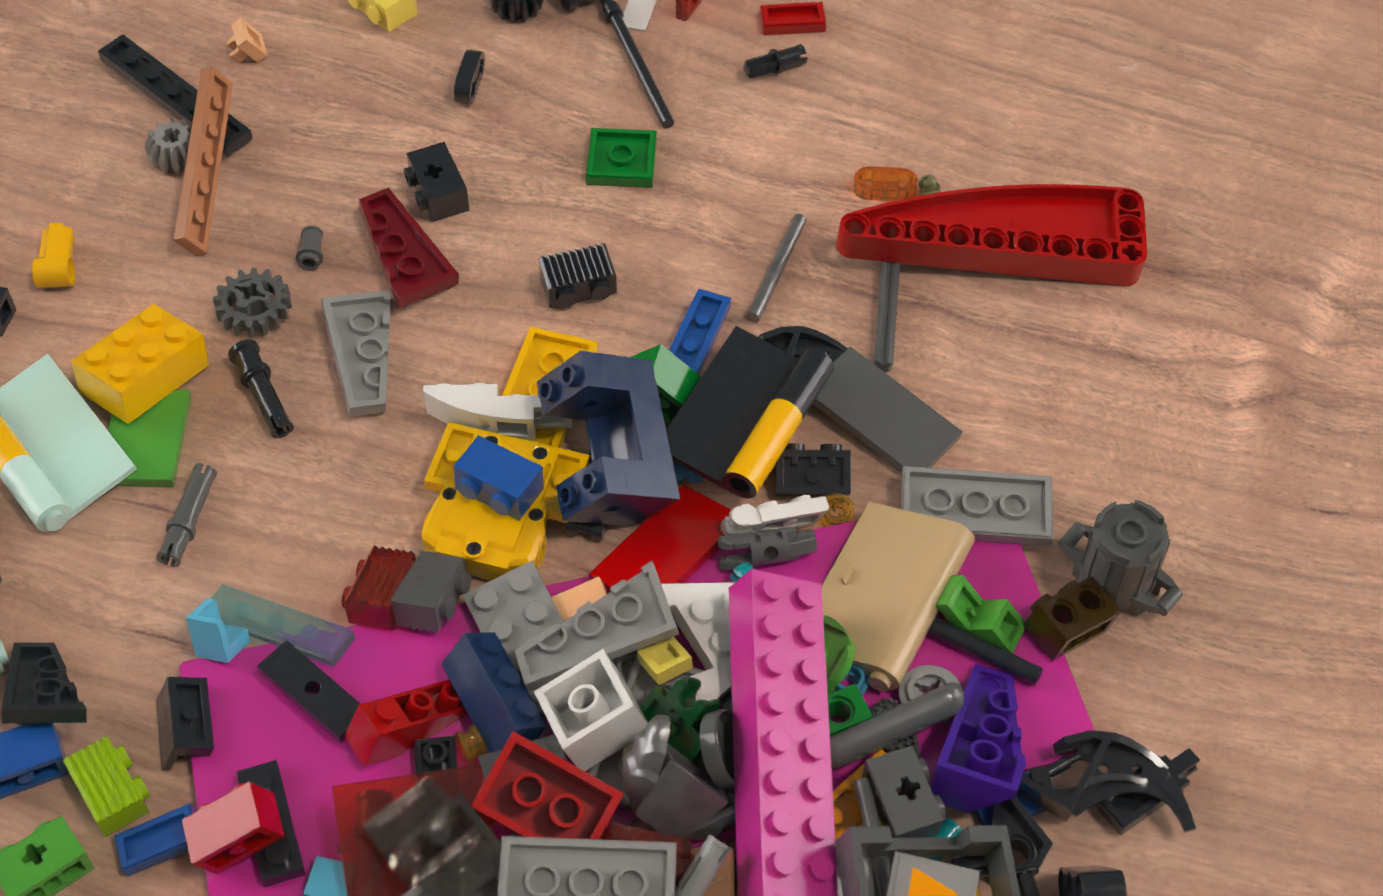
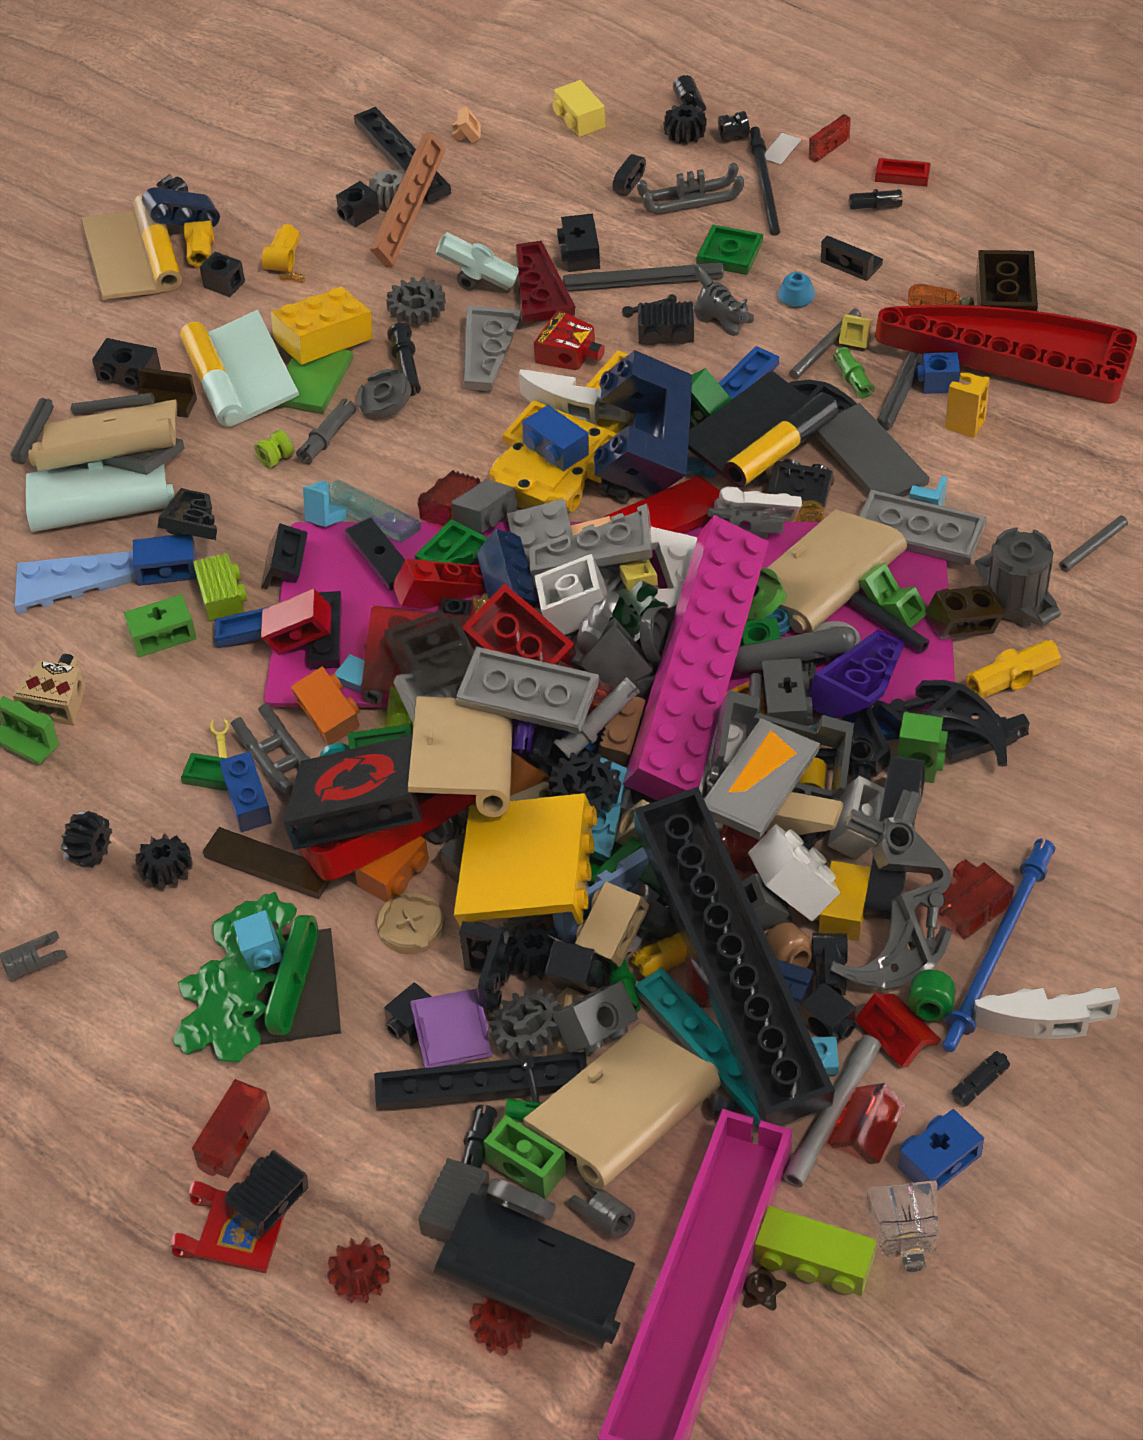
camera: 20 degrees right, 5 degrees down
none -> lime wheel [254,429,294,468]
none -> clear yellow leg [279,272,305,283]
none -> black brick [336,181,379,228]
none -> dark grey tile [356,369,412,419]
none -> green wing [415,519,488,564]
none -> light aqua piece [436,232,519,291]
none -> red torso [534,310,605,370]
none -> dark grey axle [563,263,724,291]
none -> black hinge [622,294,677,318]
none -> dark grey piece [637,163,744,214]
none -> dark grey animal [694,264,754,336]
none -> dark azure cone [778,272,815,308]
none -> black panel [821,235,883,281]
none -> bright green pin [833,347,875,398]
none -> light yellow tile [839,314,873,349]
none -> bright green brick [898,712,948,783]
none -> medium azure panel [909,476,948,506]
none -> blue brick [917,352,960,394]
none -> yellow hinge [945,373,990,438]
none -> yellow piece [966,640,1061,698]
none -> dark brown brick [976,250,1038,311]
none -> dark grey piece [1059,515,1128,572]

